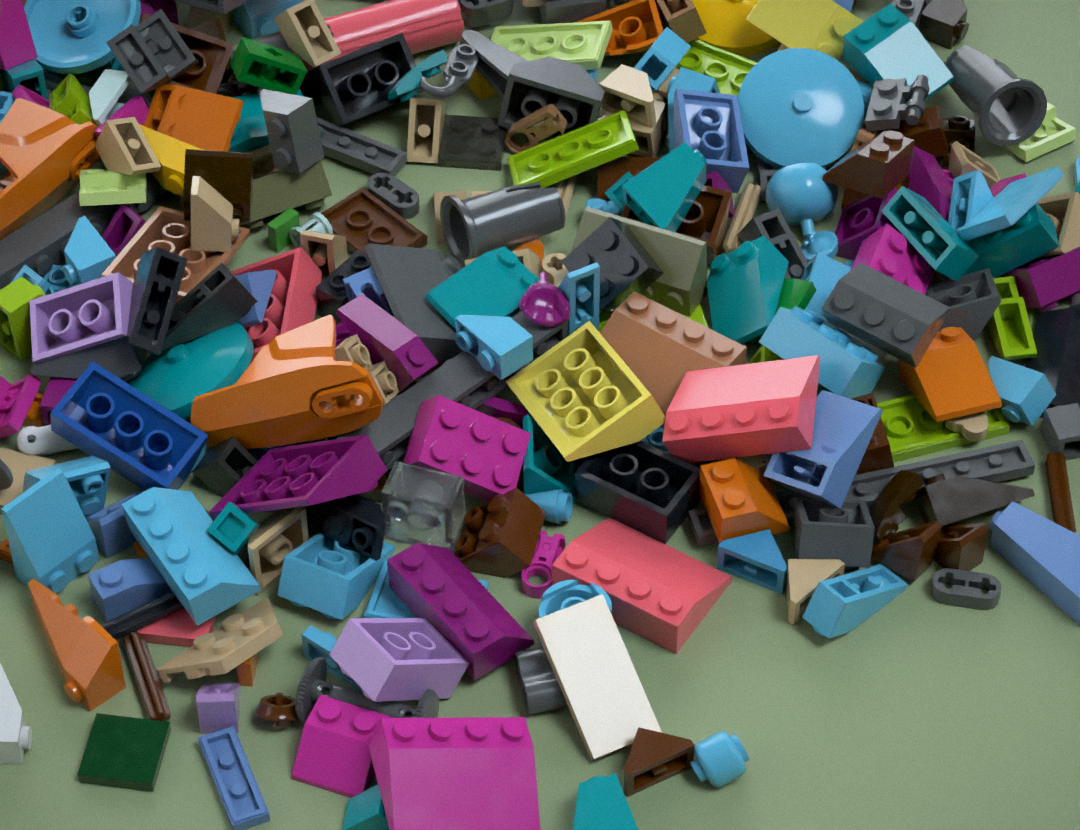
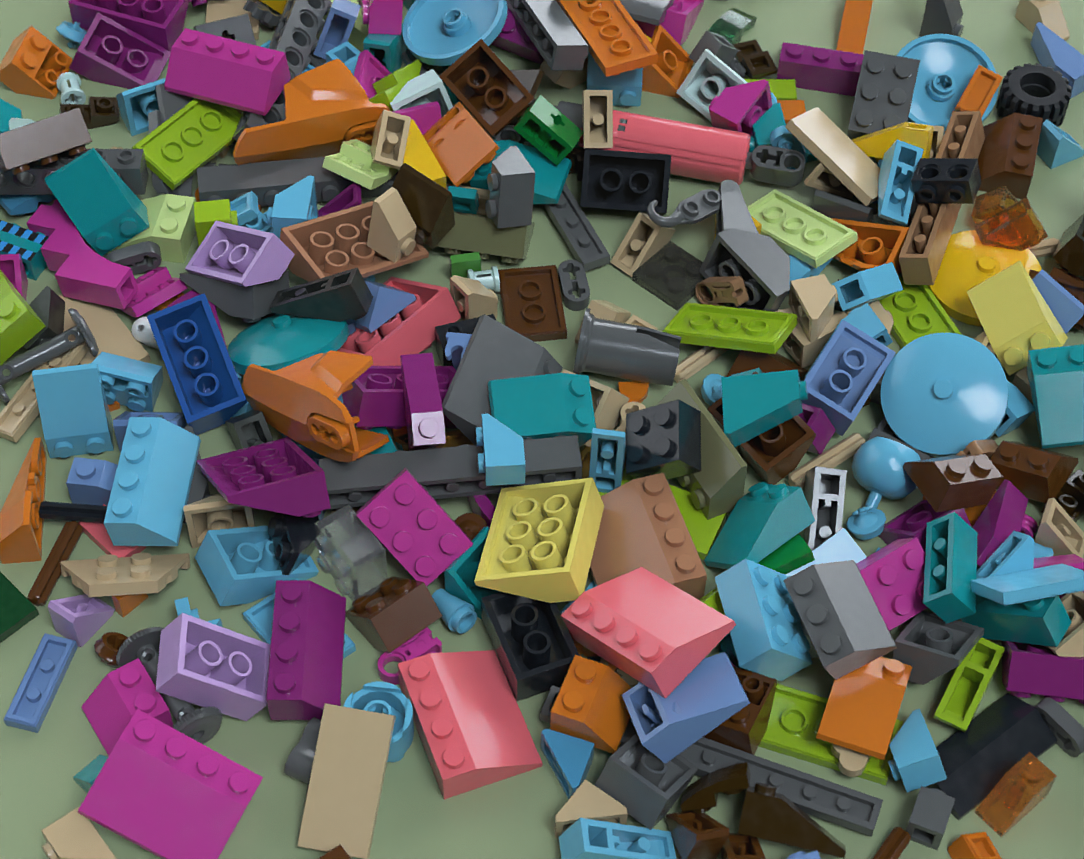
camera: 35 degrees right, 5 degrees up
dark grey slope [106,9,199,95] -> none
black slope [126,247,188,356] -> none
teal tile [207,502,260,554] -> none
tan slope [335,334,400,406] -> none
teal slope [387,50,448,102] -> none
magenta piece [518,272,571,327] -> none
dark grey plate [865,75,930,131] -> none

